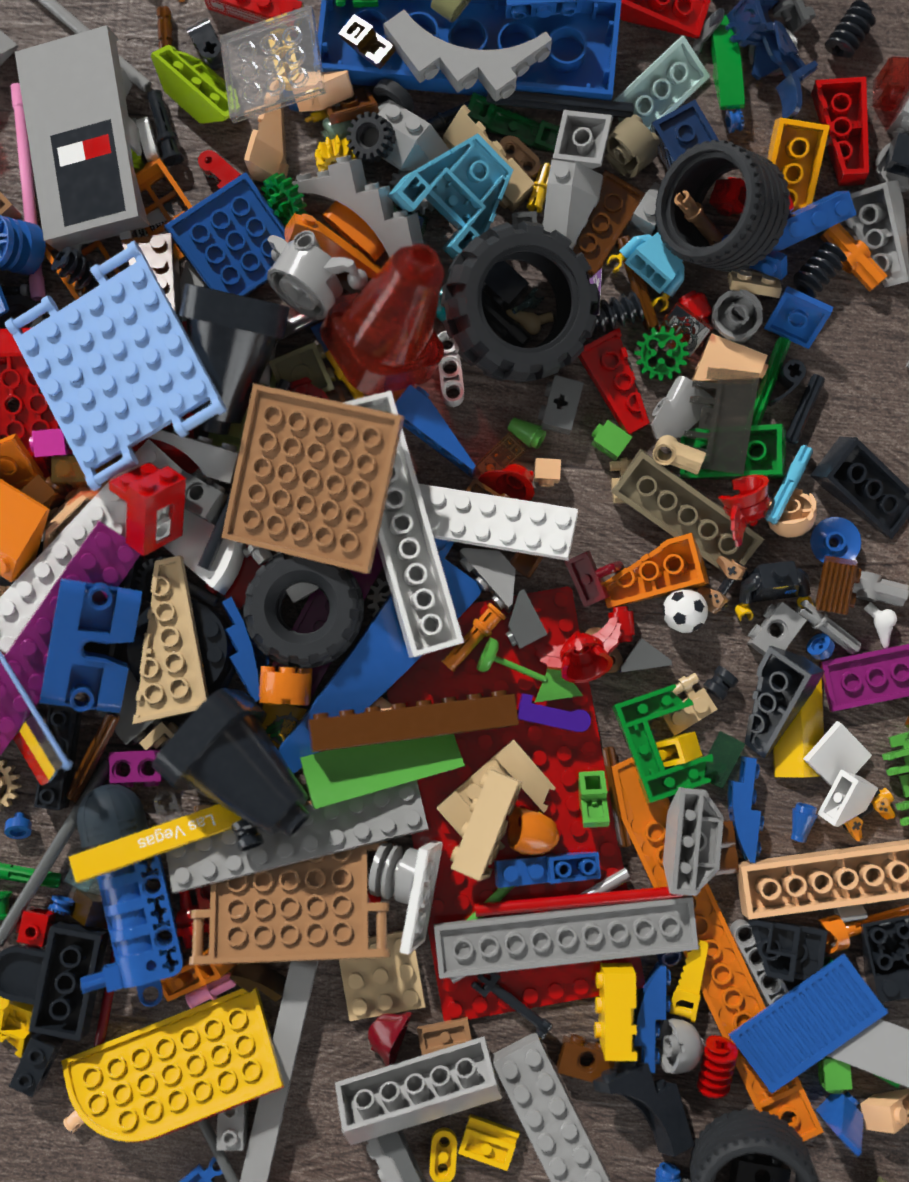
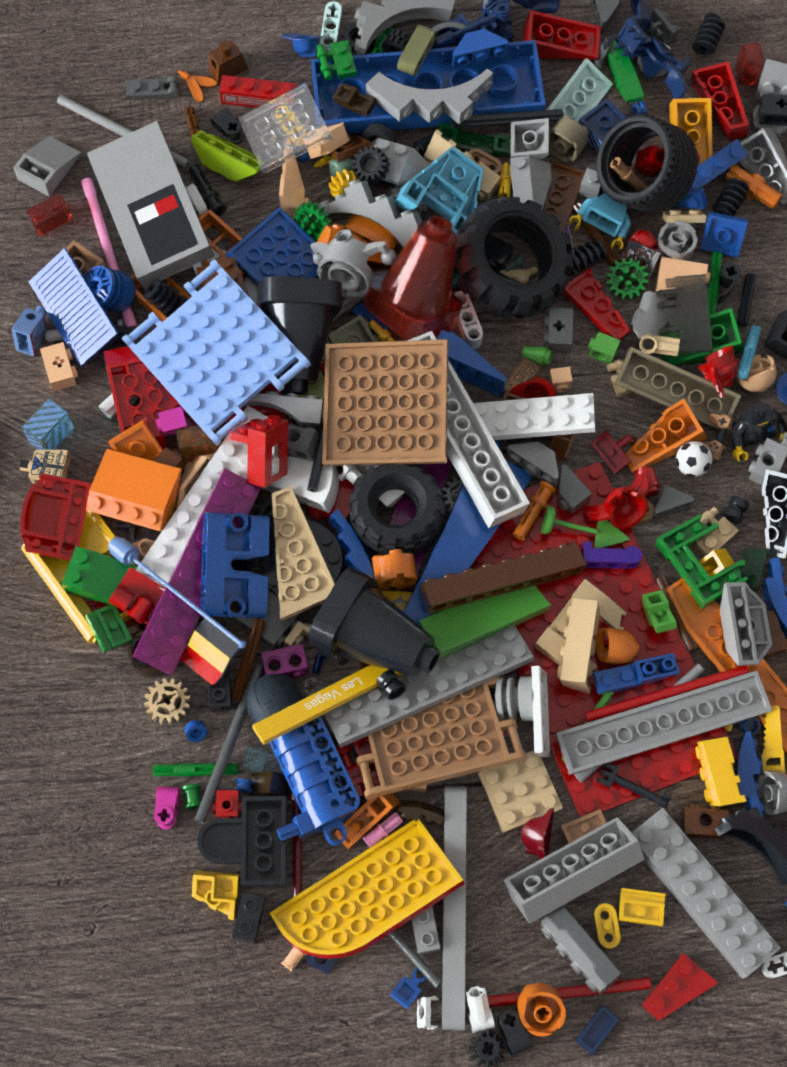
camera: 15 degrees left, 15 degrees down
red leg [198,150,241,189] -> none

